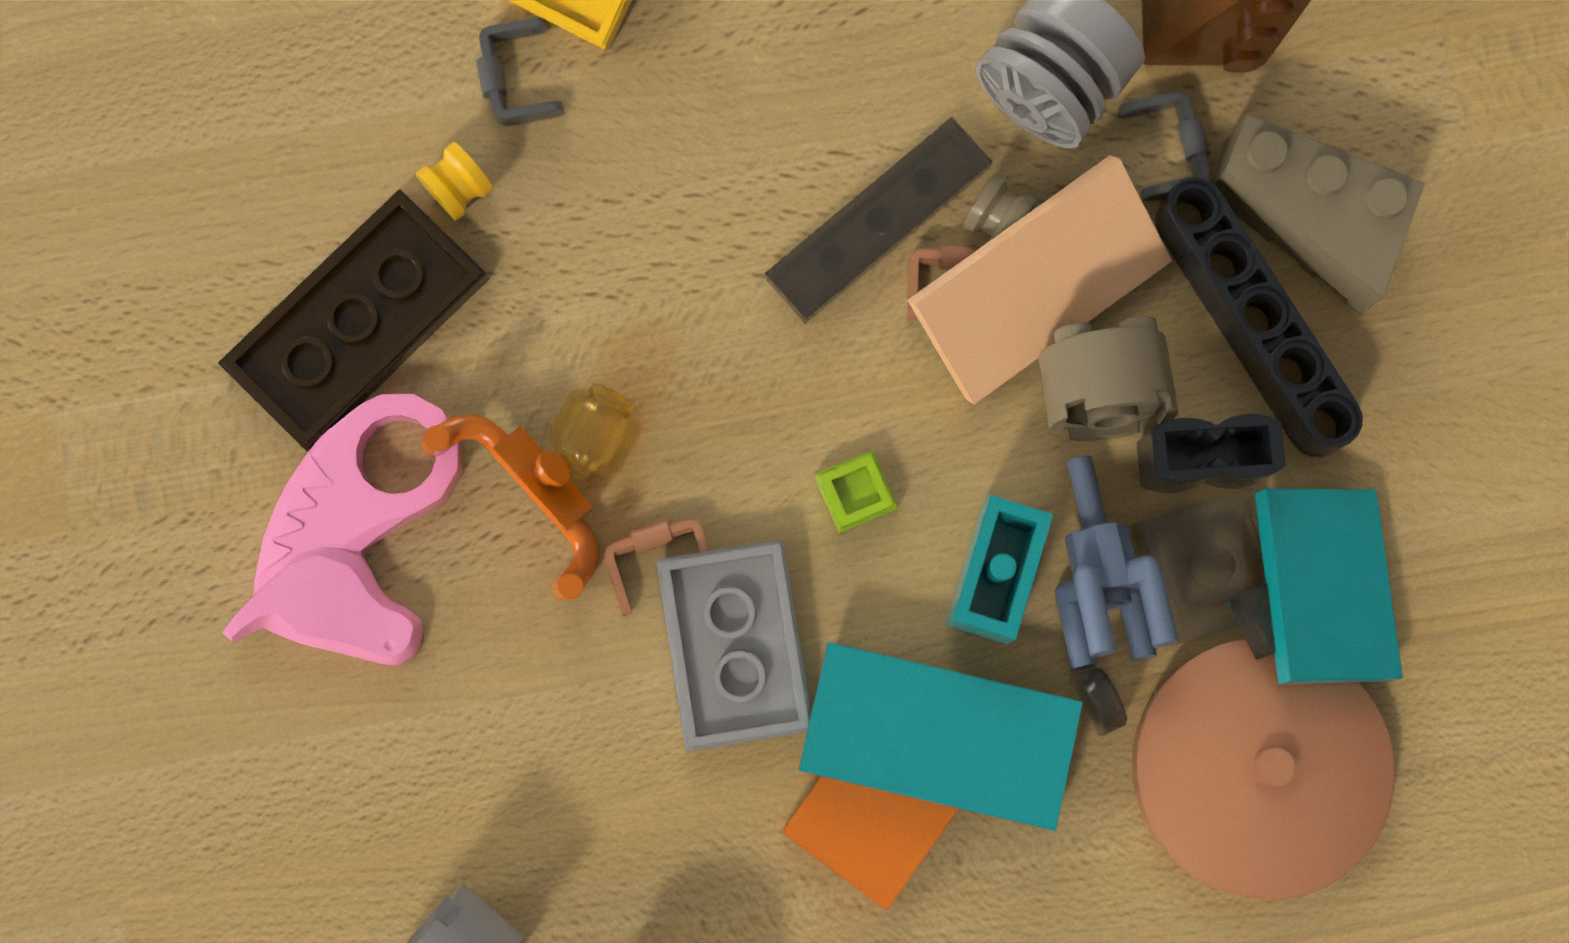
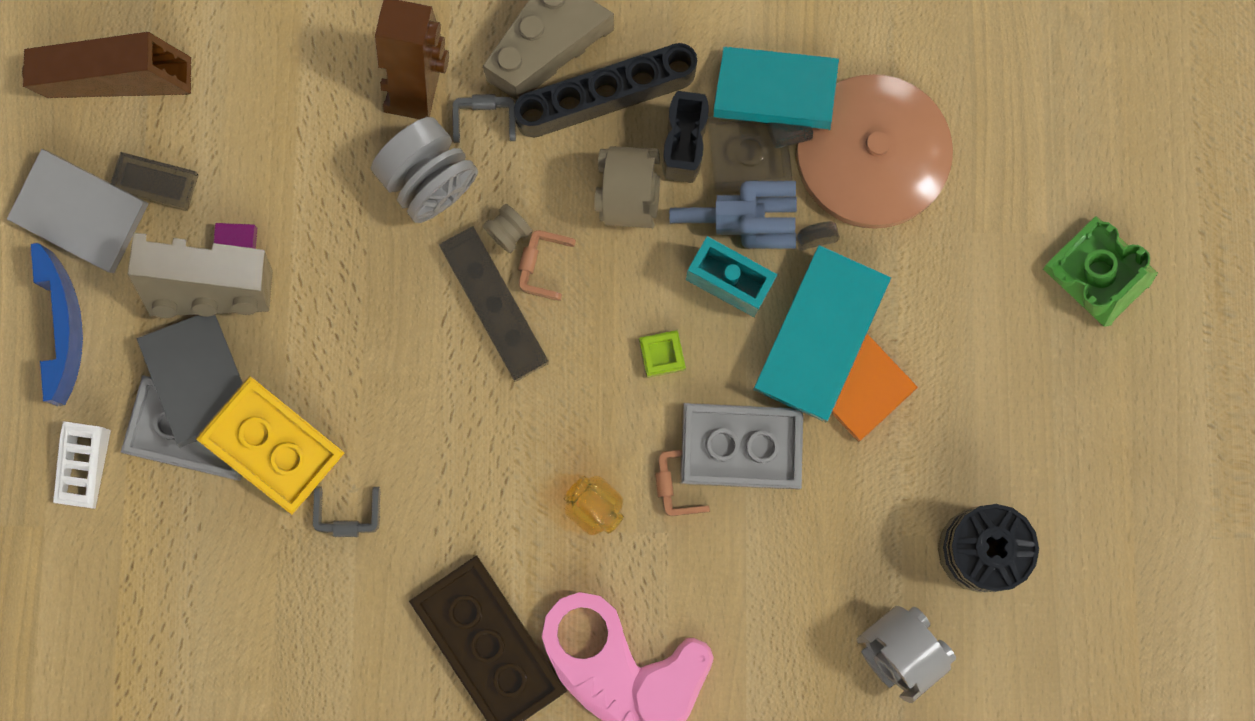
camera: 75 degrees left, 0 degrees up
yellow wheel [415,141,494,221] -> none
orange piece [421,414,599,601] -> none
light nougat tile [907,155,1172,405] -> none

